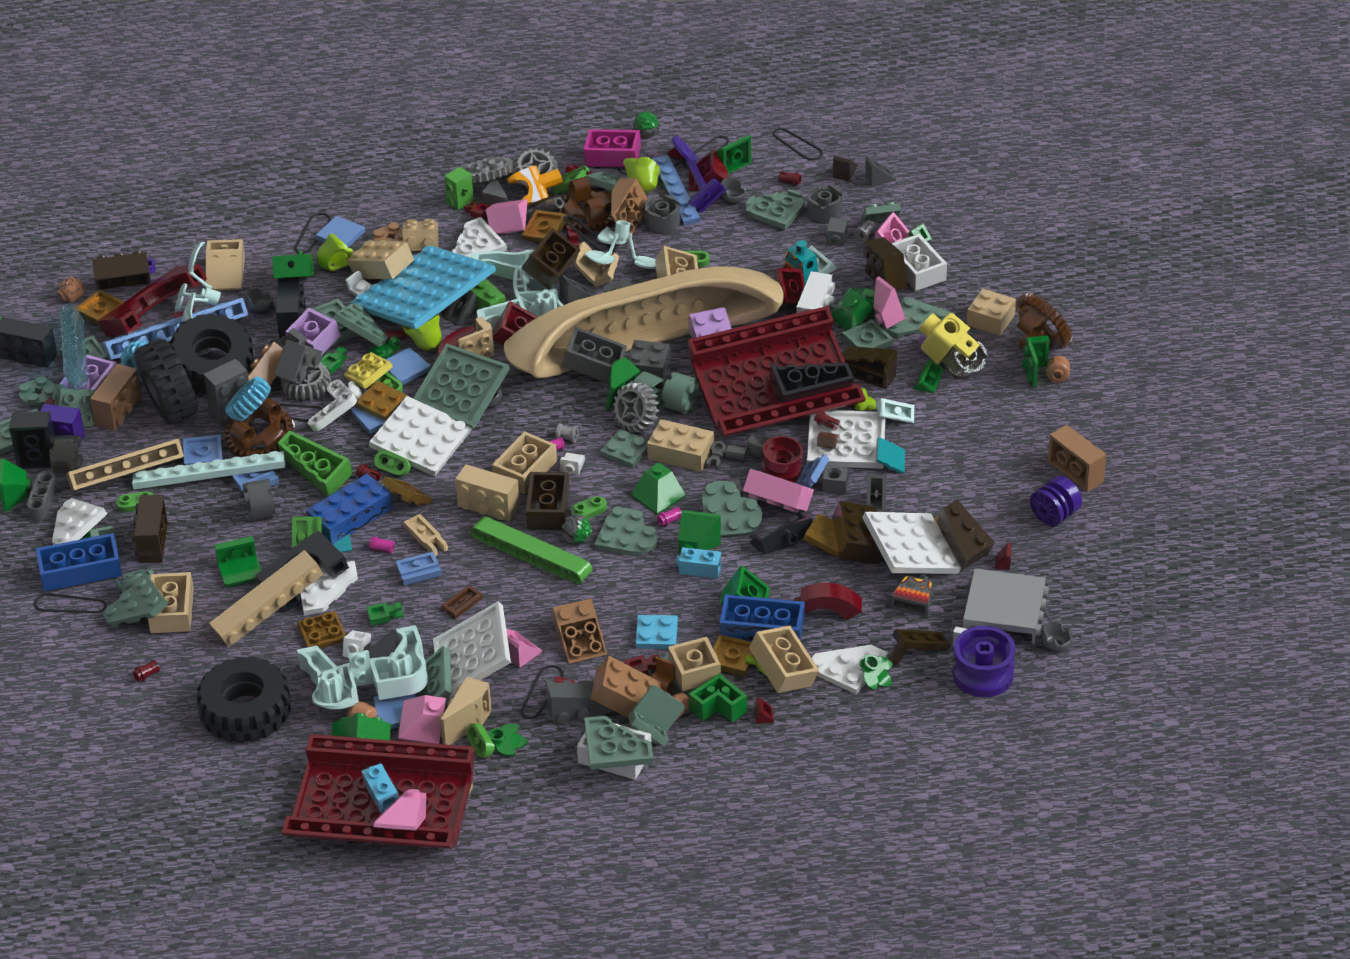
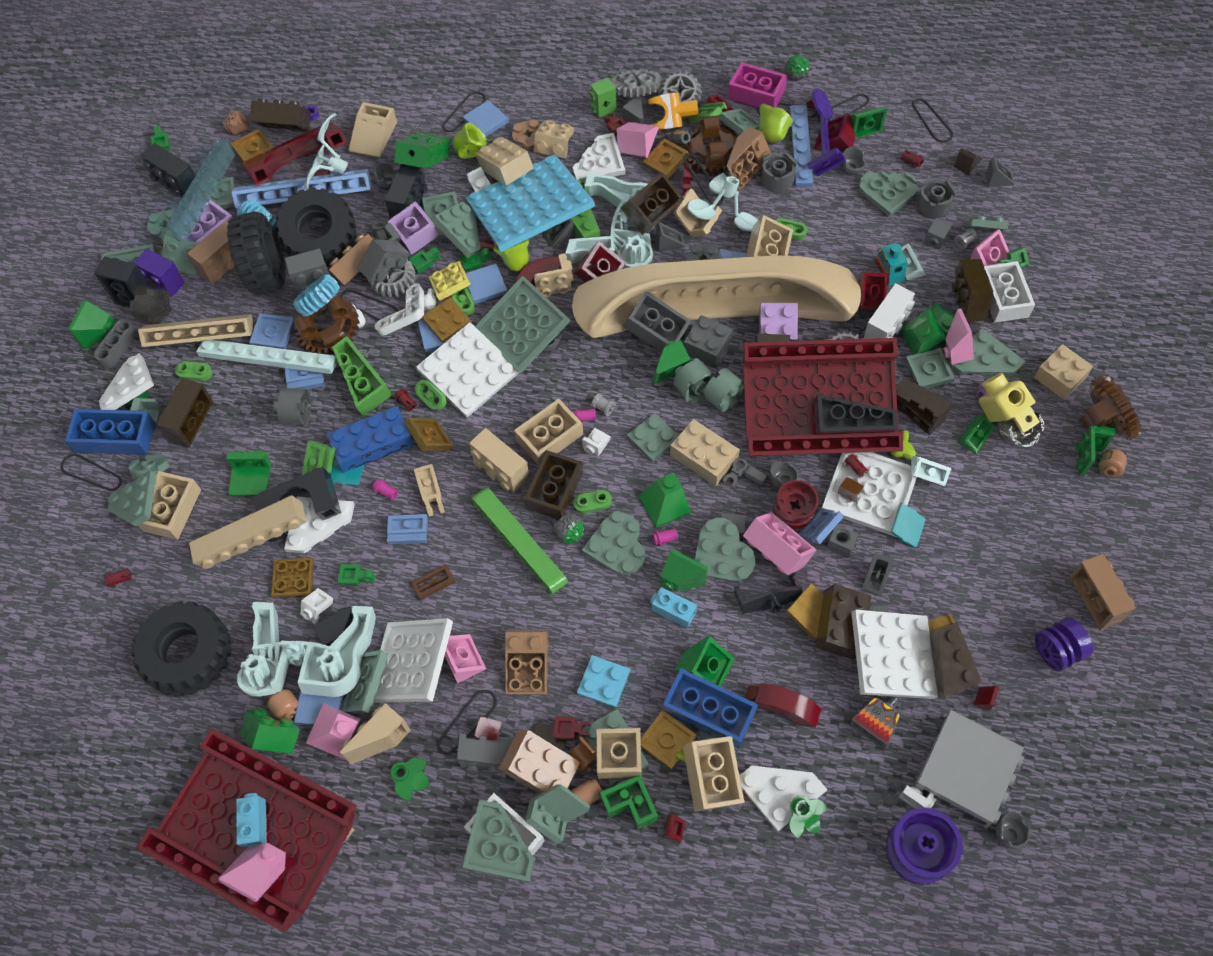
camera: 20 degrees right, 20 degrees up
bright green plate [467,723,495,758] -> none
light grey gear [612,382,660,433] -> none
dark brown piece [888,629,951,665] -> none

